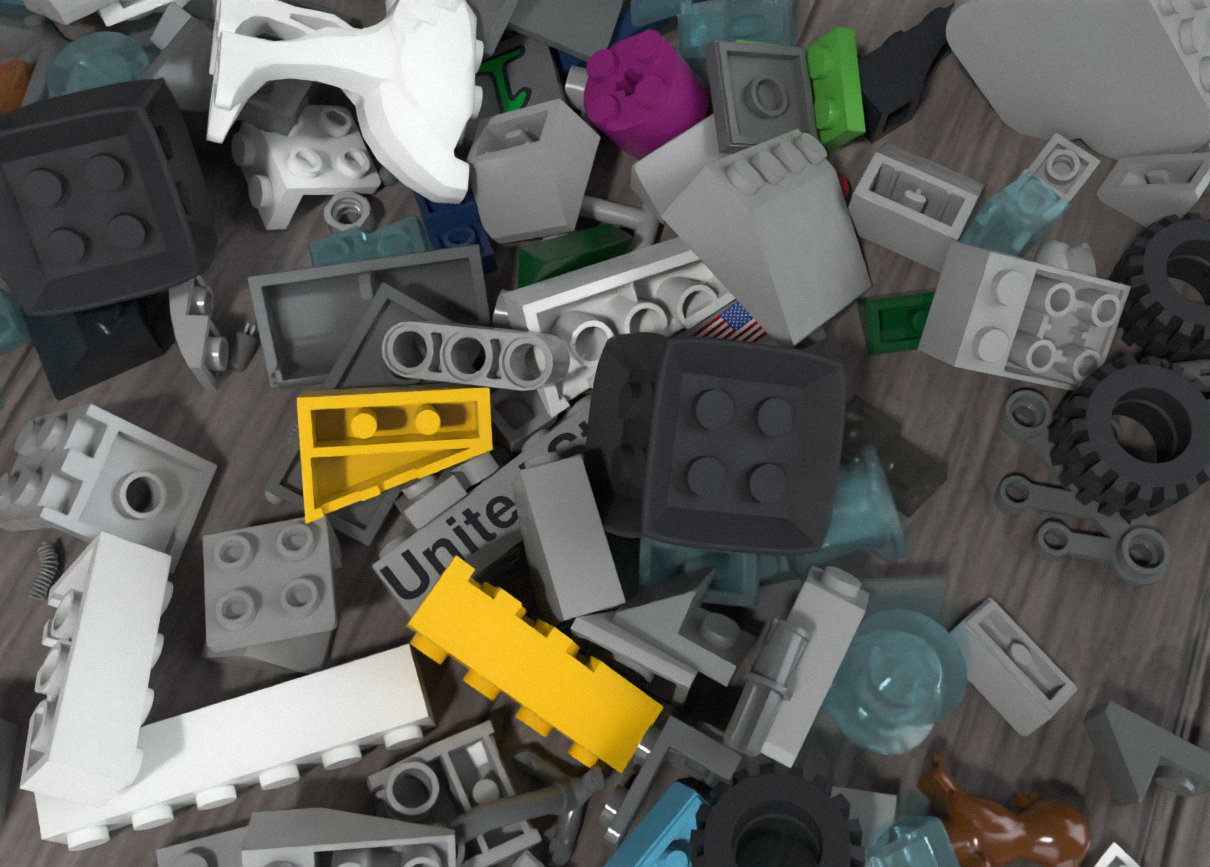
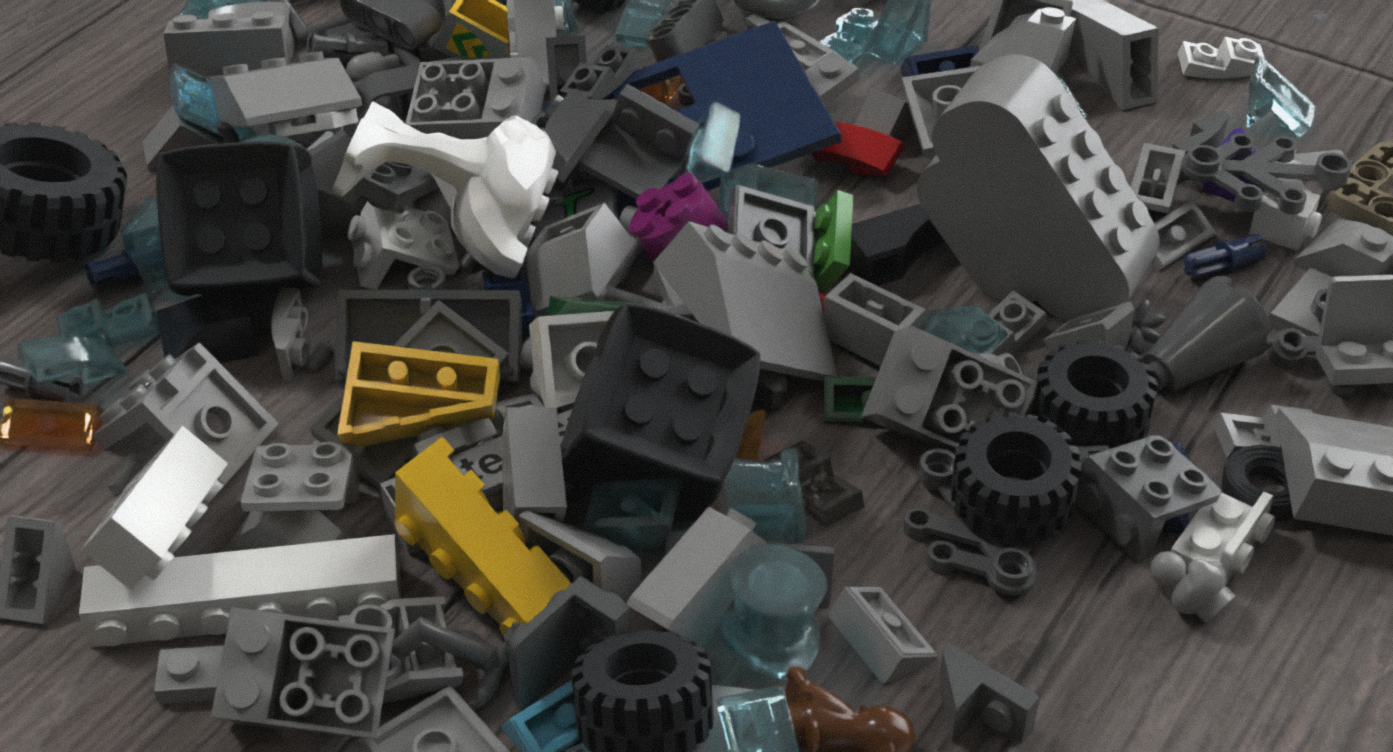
camera: 10 degrees right, 25 degrees down
light grey beam [381,321,570,391] -> none
dark grey slope [611,566,756,687] -> none
dark grey axle [723,618,812,757] -> none

